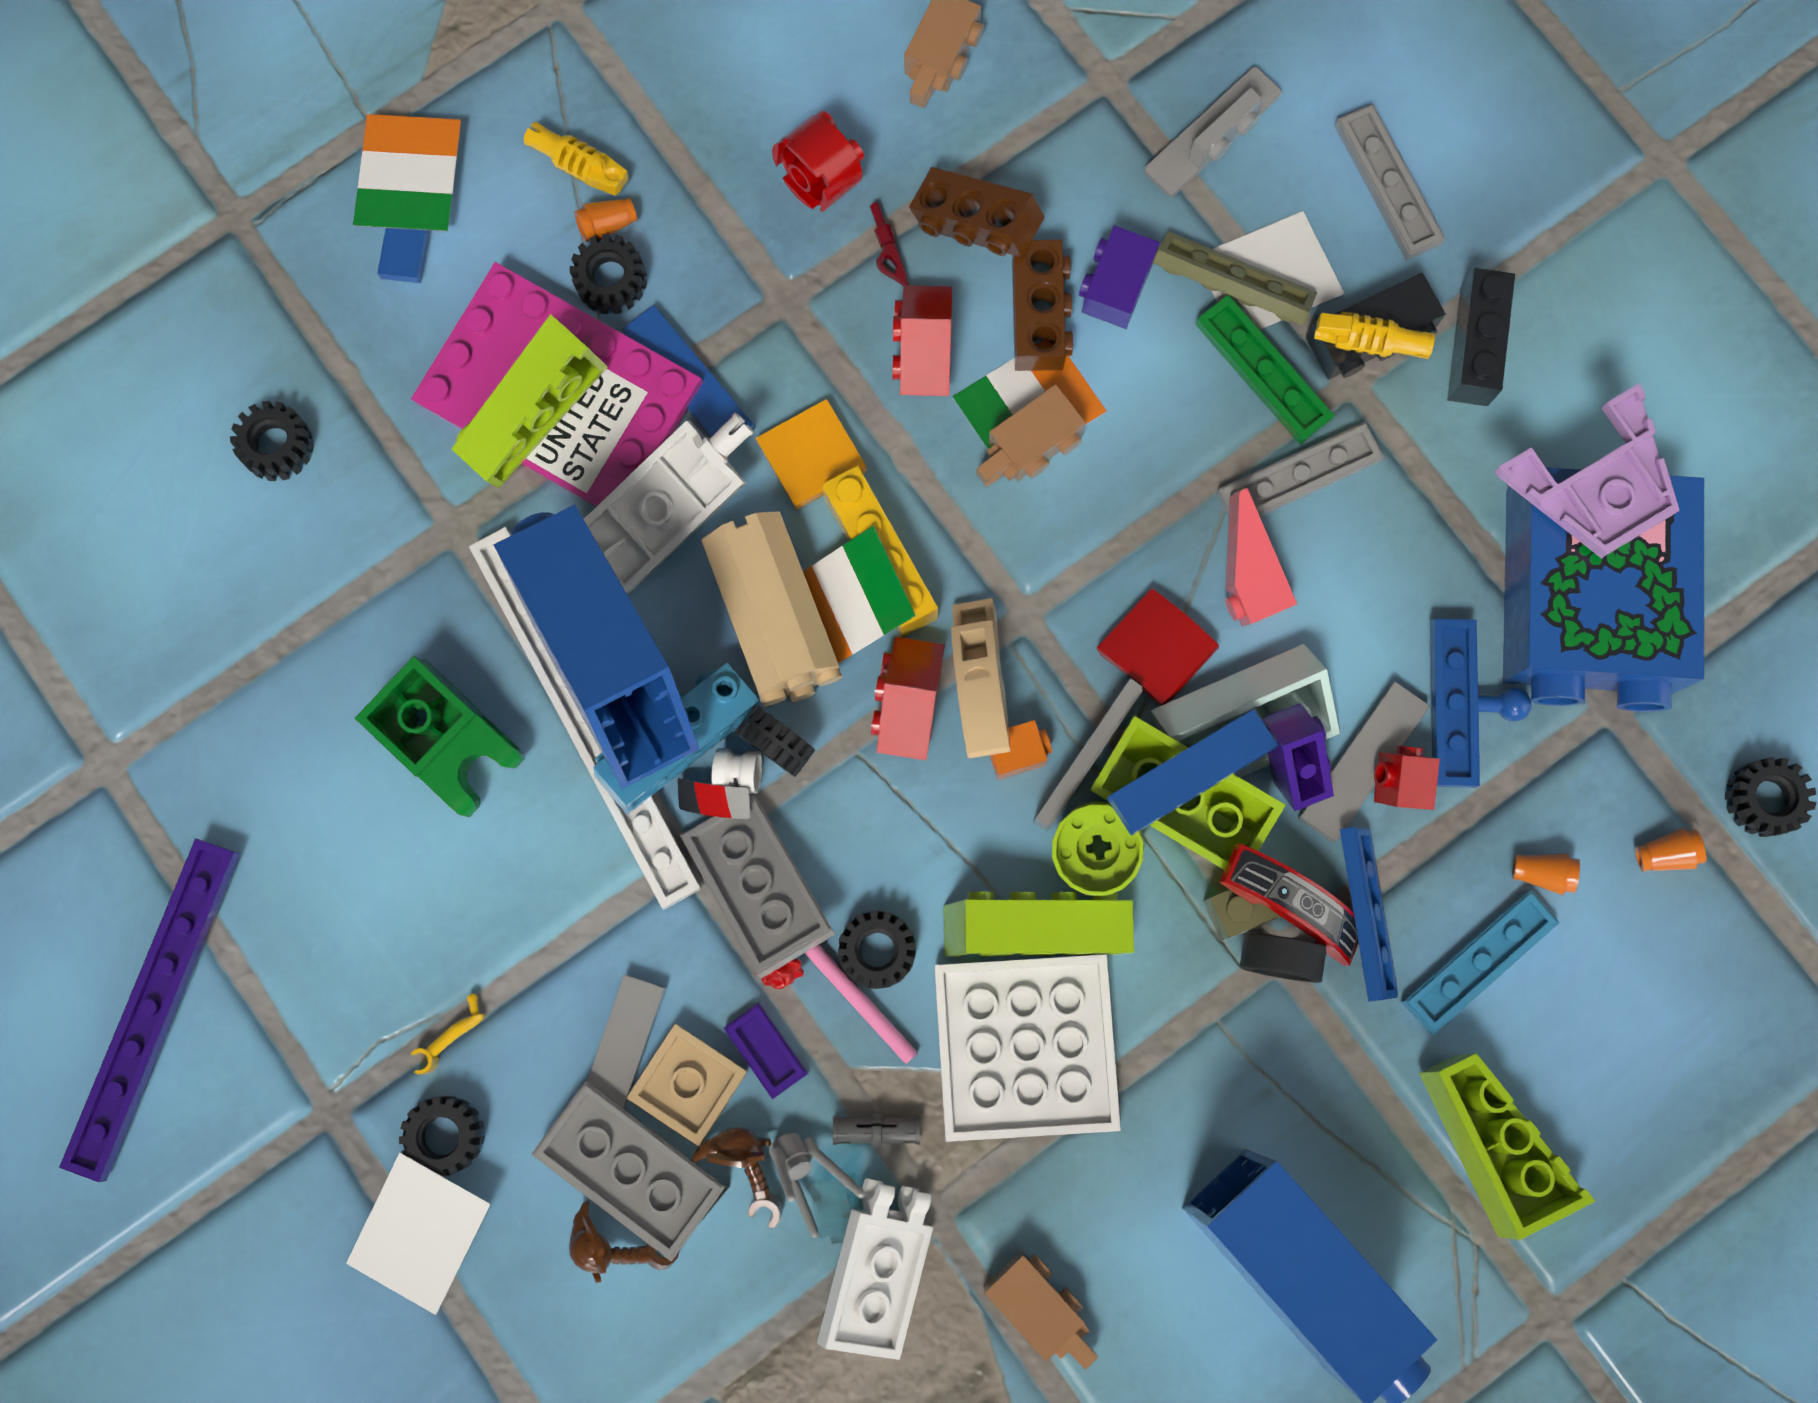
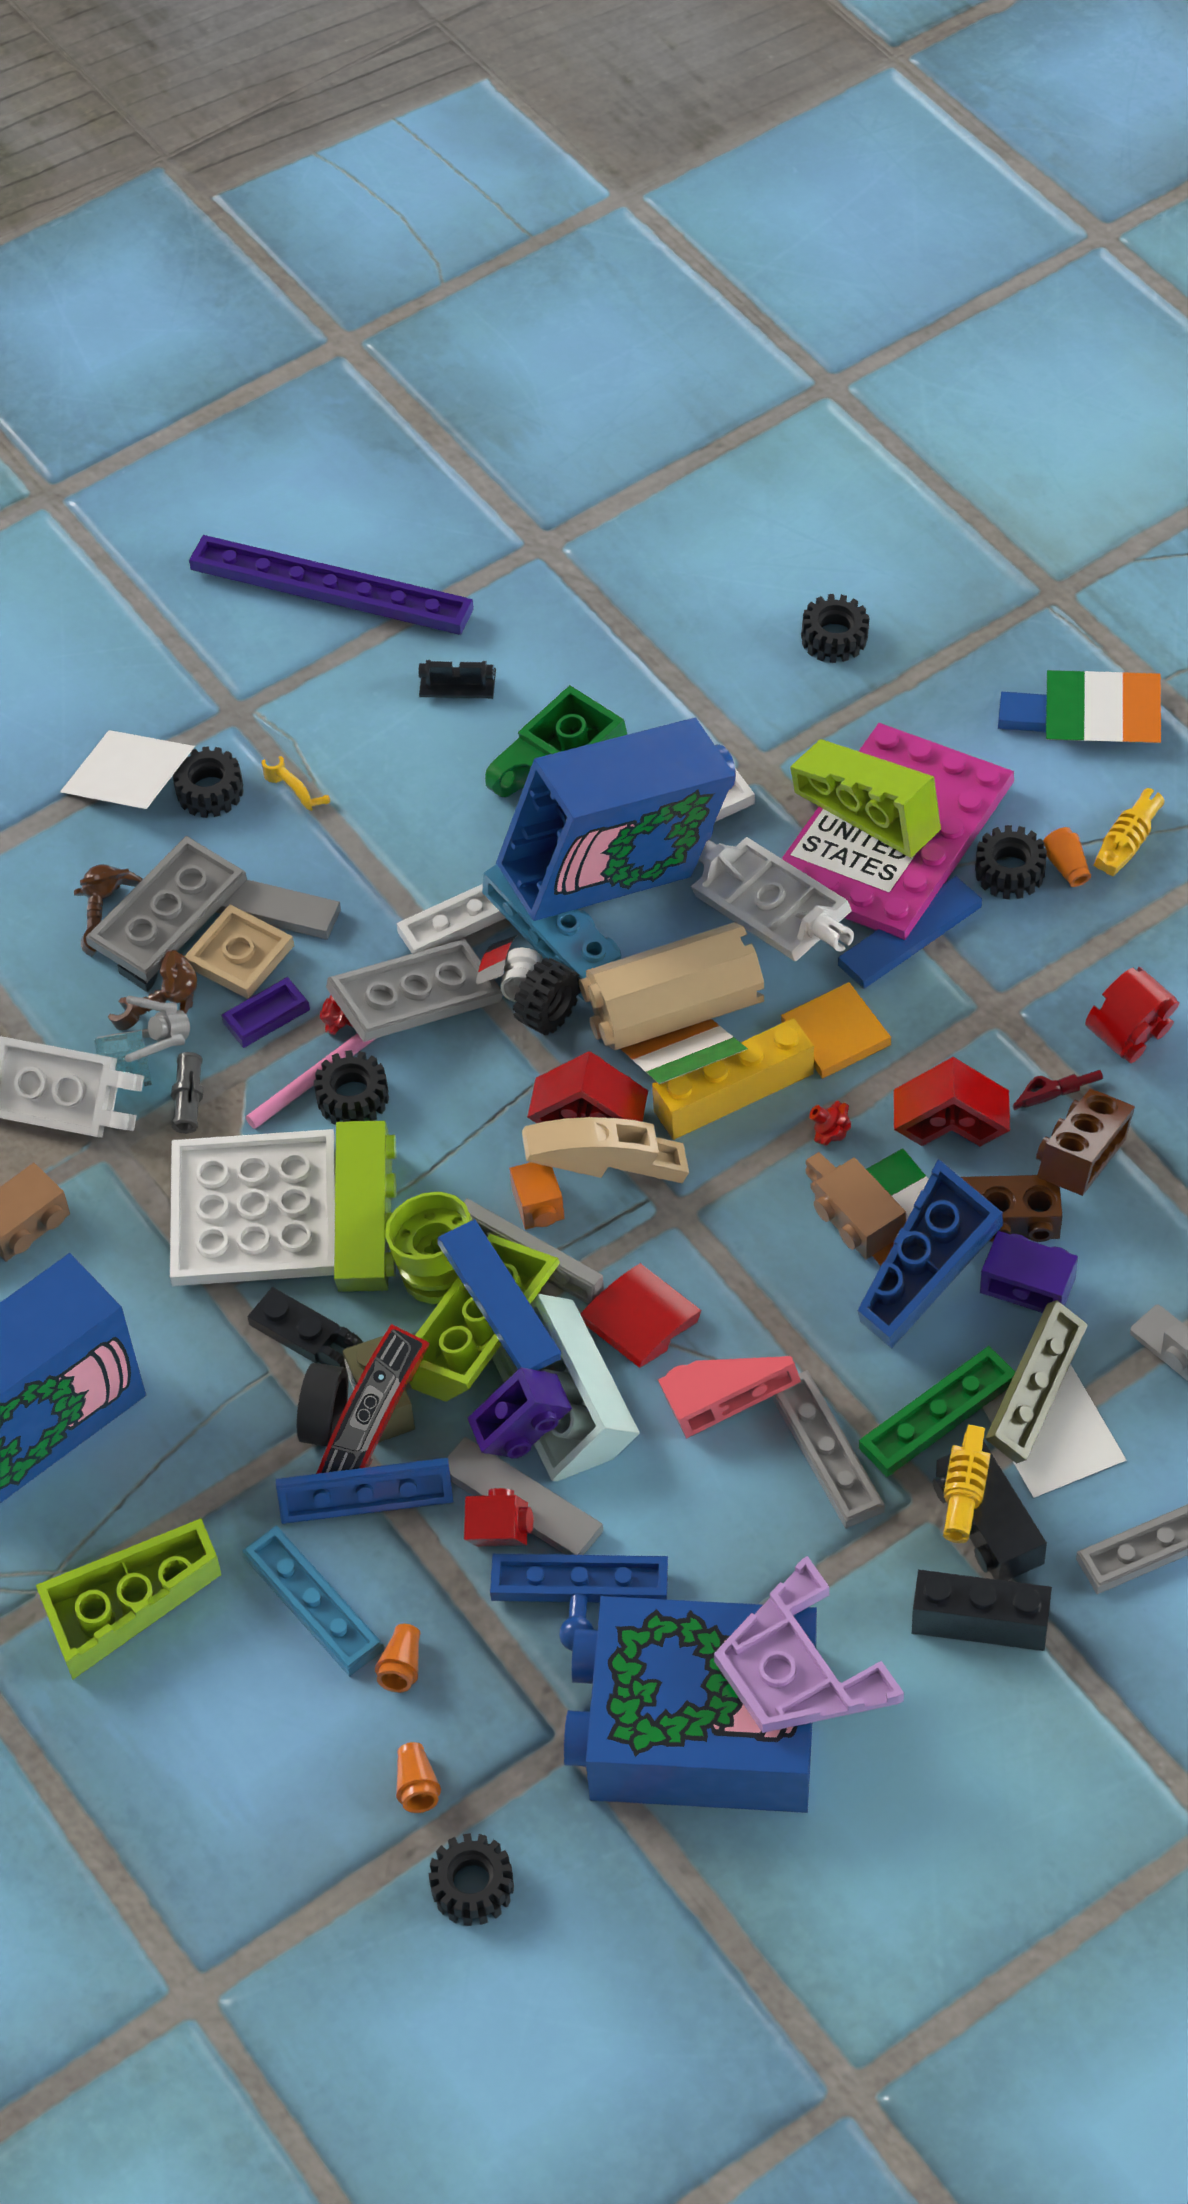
camera: 90 degrees right, 25 degrees down
none -> black hinge [247,1287,363,1368]
none -> black hinge [418,660,496,699]
none -> red plant [809,1101,851,1146]
none -> blue wedge [857,1159,1003,1349]

